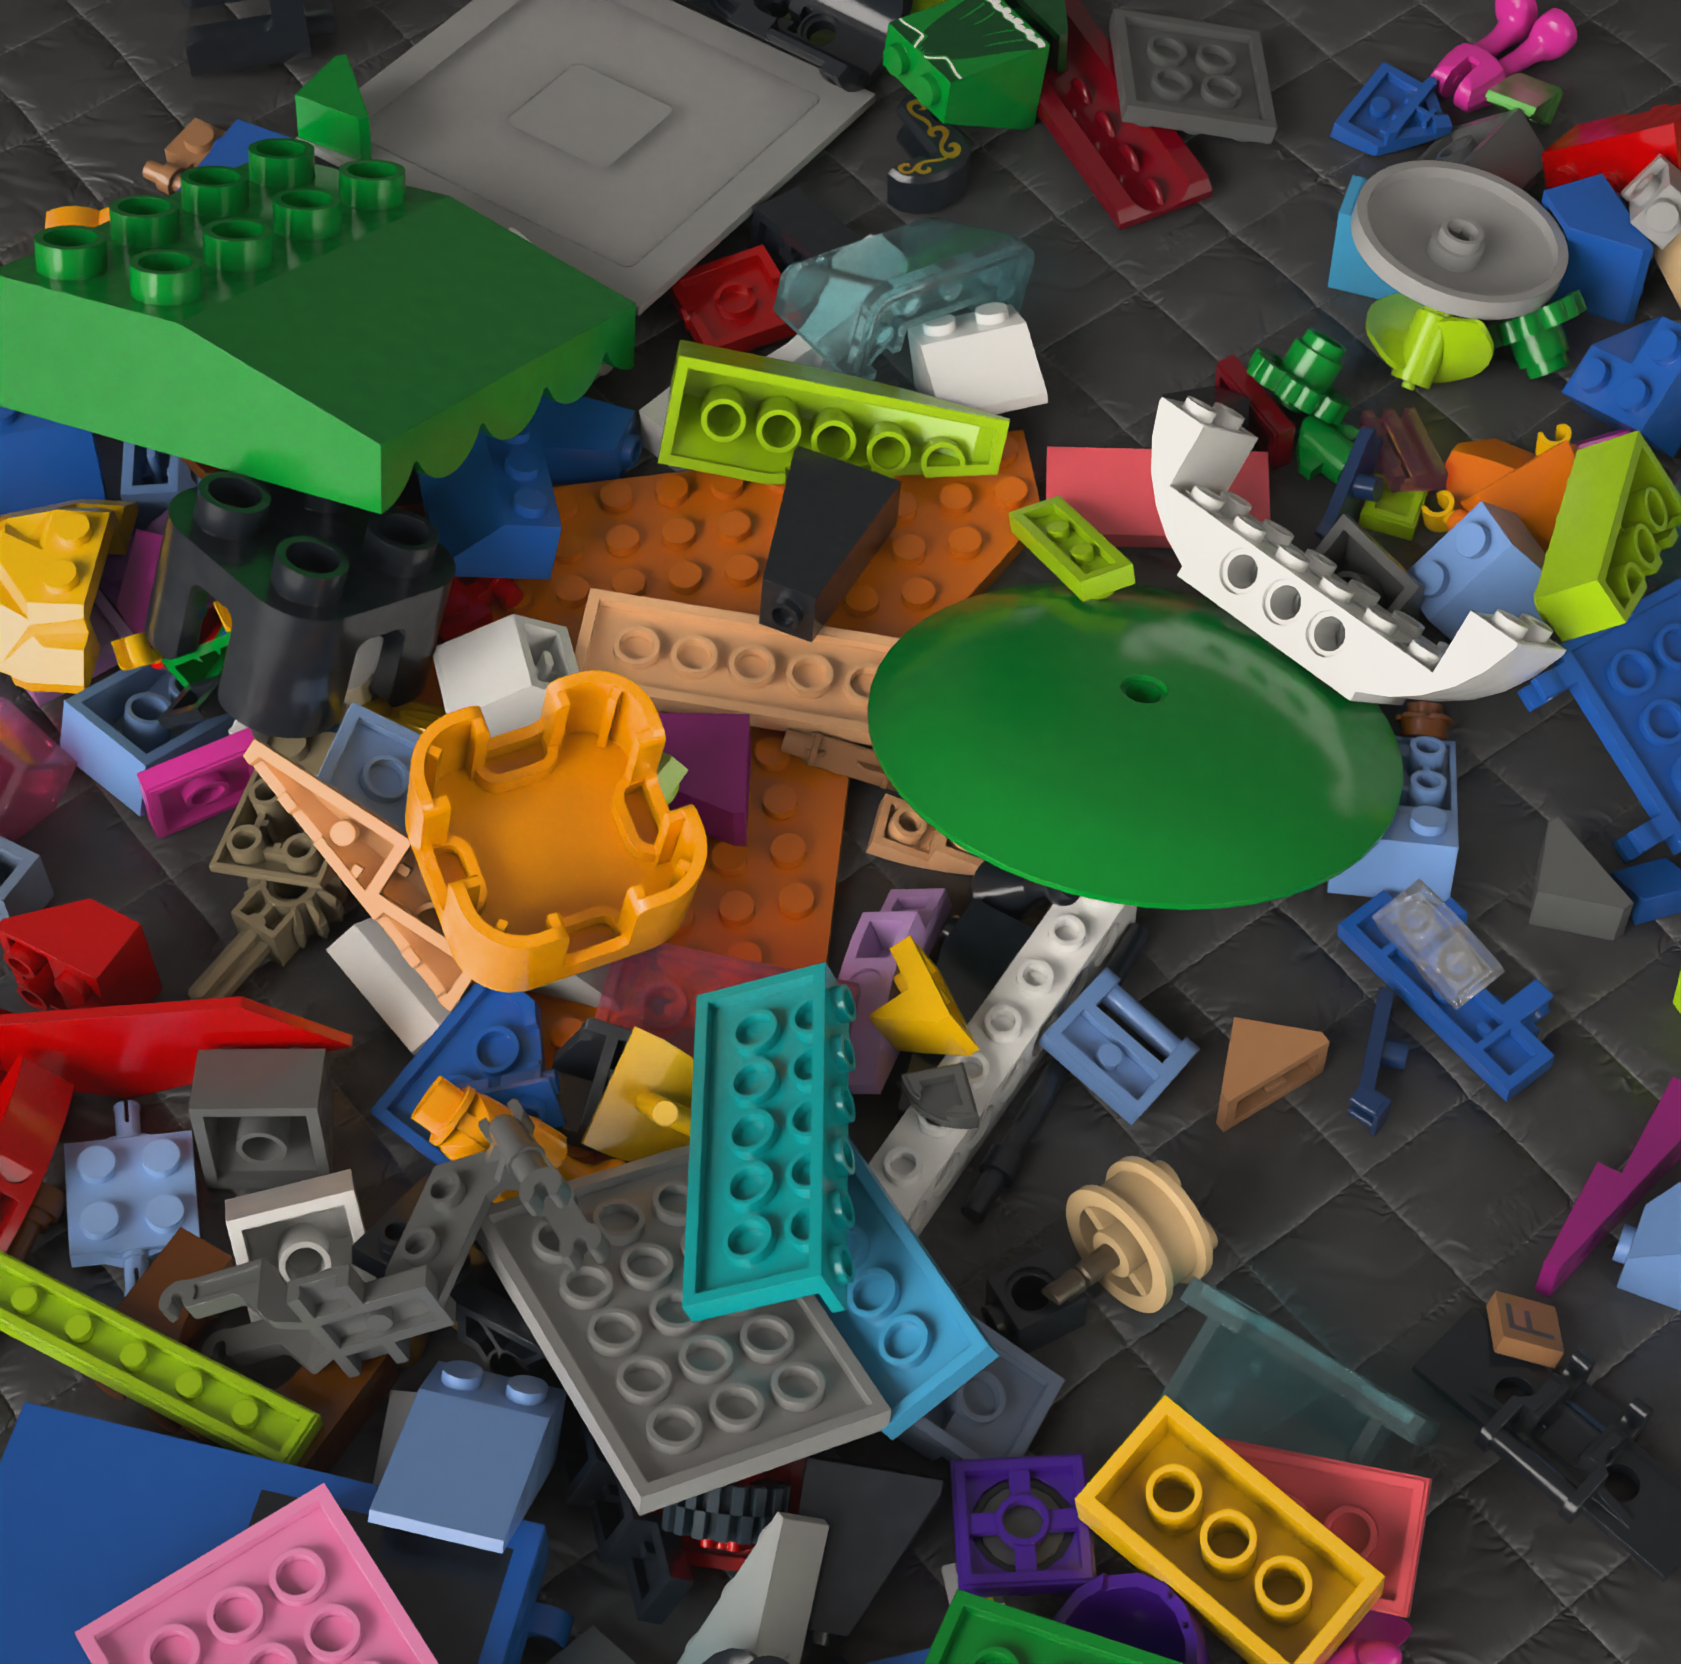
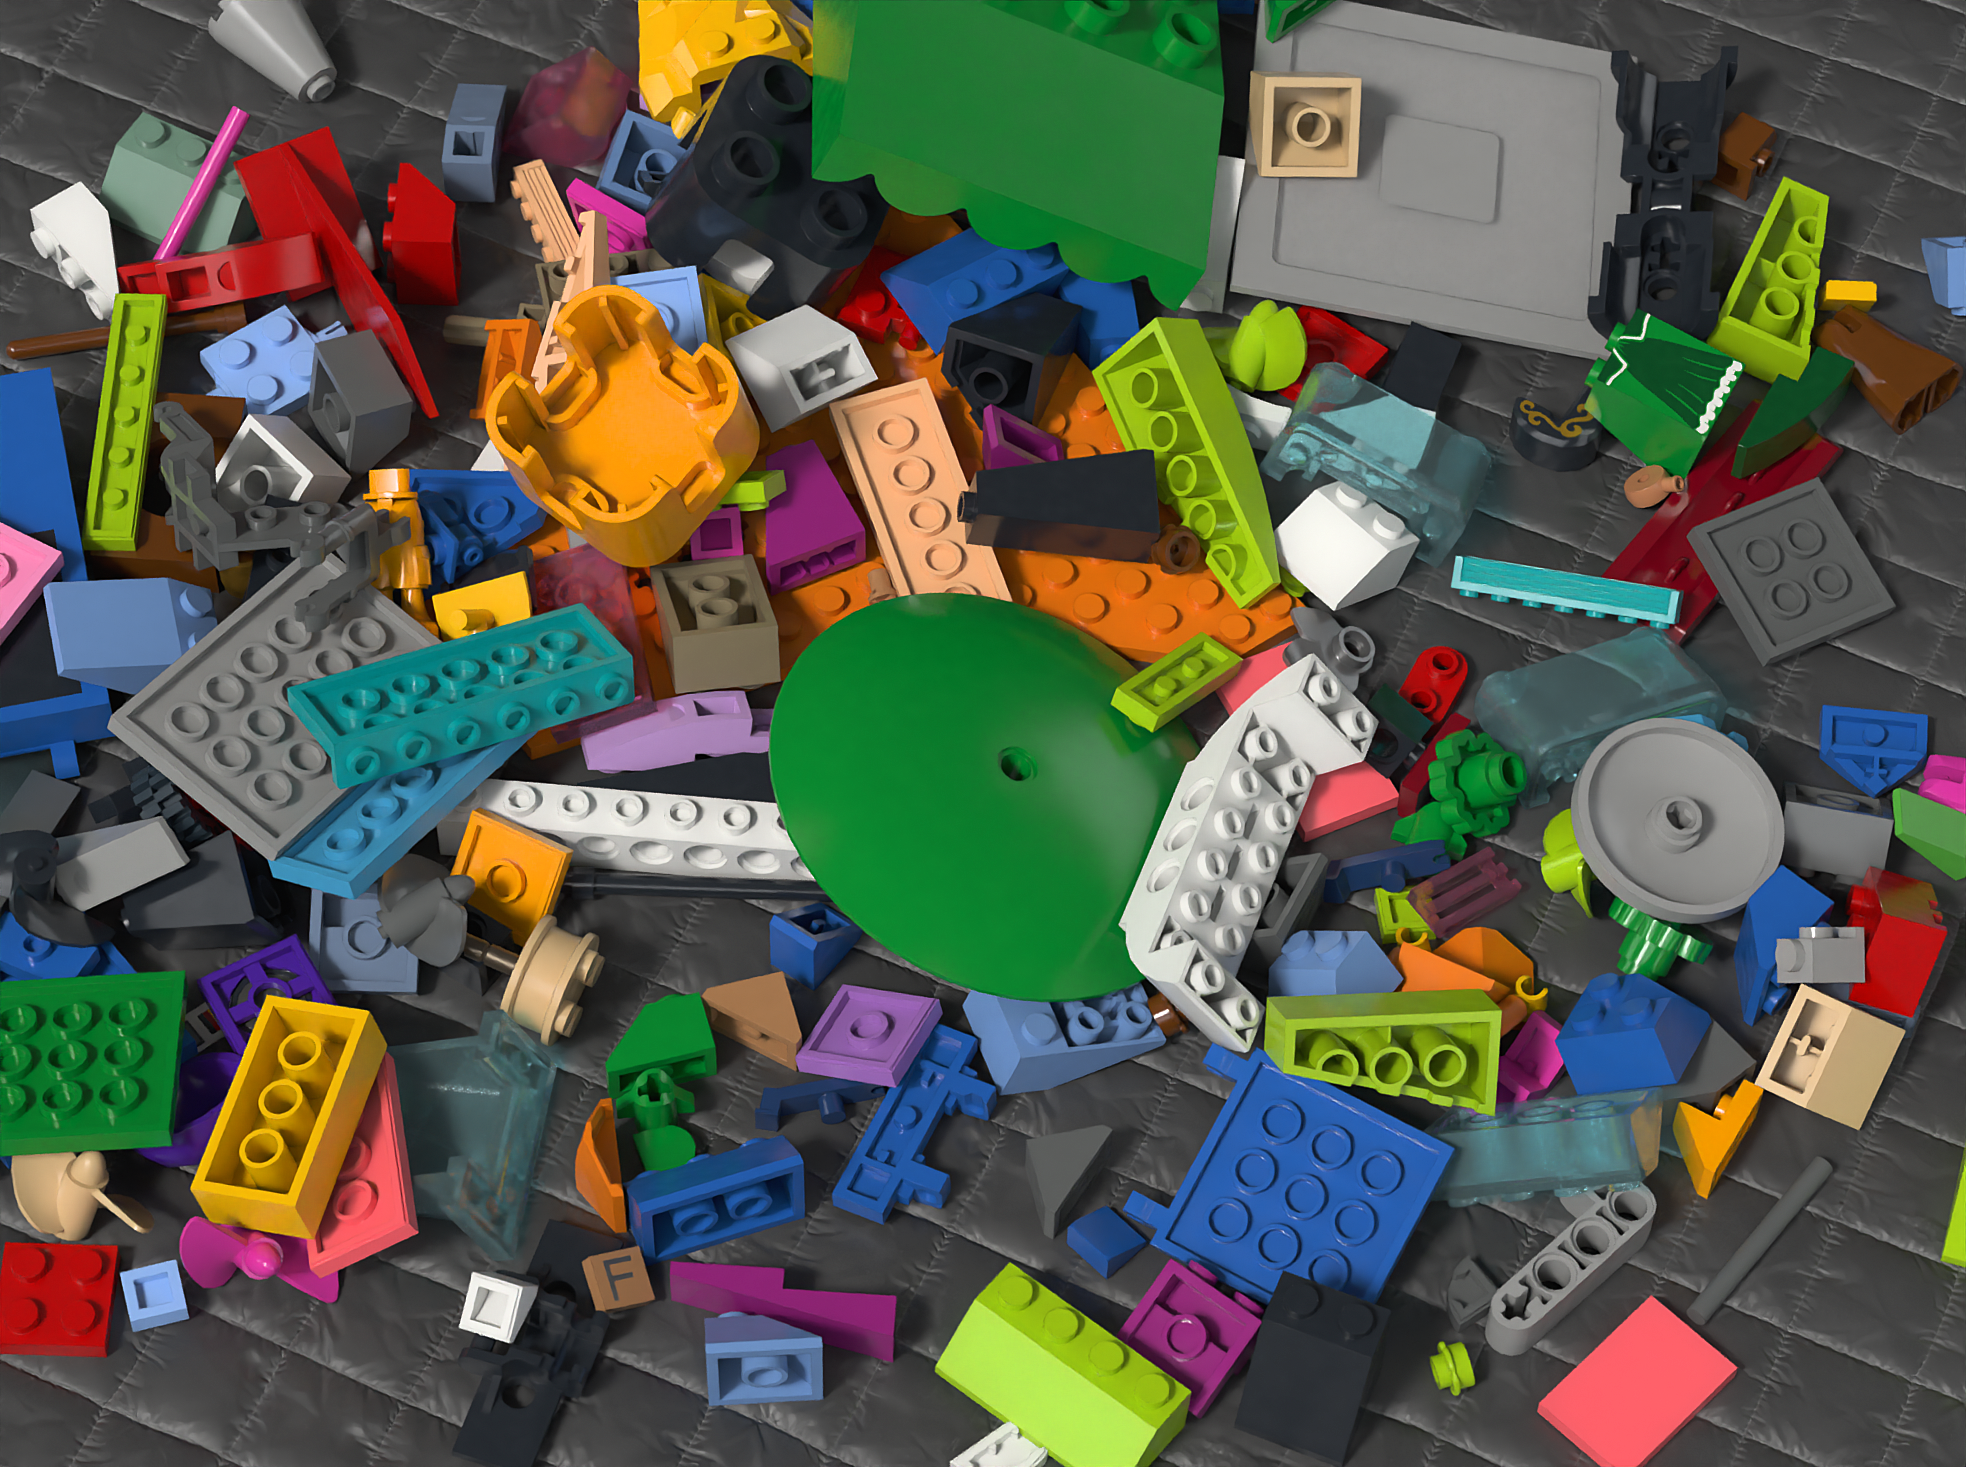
camera: 60 degrees right, 0 degrees up
yellow slope [869,935,979,1056] -> none
dark grey tile [901,1062,979,1129] -> none
medium blue plate [1038,967,1201,1126] -> none
clear slope [1372,878,1505,1010] -> none
none -> dark grey piece [376,853,476,967]
none -> light orange tile [450,808,574,947]
none -> white slope [459,1271,538,1343]
none -> orange slope [469,319,542,421]
none -> light nougat piece [510,159,579,263]
none -> orange slope [575,1098,627,1233]
none -> green slope [605,992,717,1100]
none -> green piece [616,1068,695,1133]
none -> blue slope [622,1135,805,1267]
none -> green tile [632,1125,696,1172]
none -> dark tan slope [649,554,781,694]
none -> blue slope [769,902,863,991]
none -> medium lavender plate [795,984,943,1088]
none -> black slope [941,292,1083,431]
none -> magenta slope [982,404,1065,470]
none -> reddish brown plate [1151,524,1200,575]
none -> lime piece [1202,300,1308,392]
none -> tan slope [1249,71,1362,177]
none -> flat silver plate [1282,607,1375,693]
none -> red plate [1398,646,1468,739]
none -> teal piece [1451,555,1684,629]
none -> clear light blue windscreen [1473,626,1727,810]
none -> nougat piece [1624,465,1684,508]

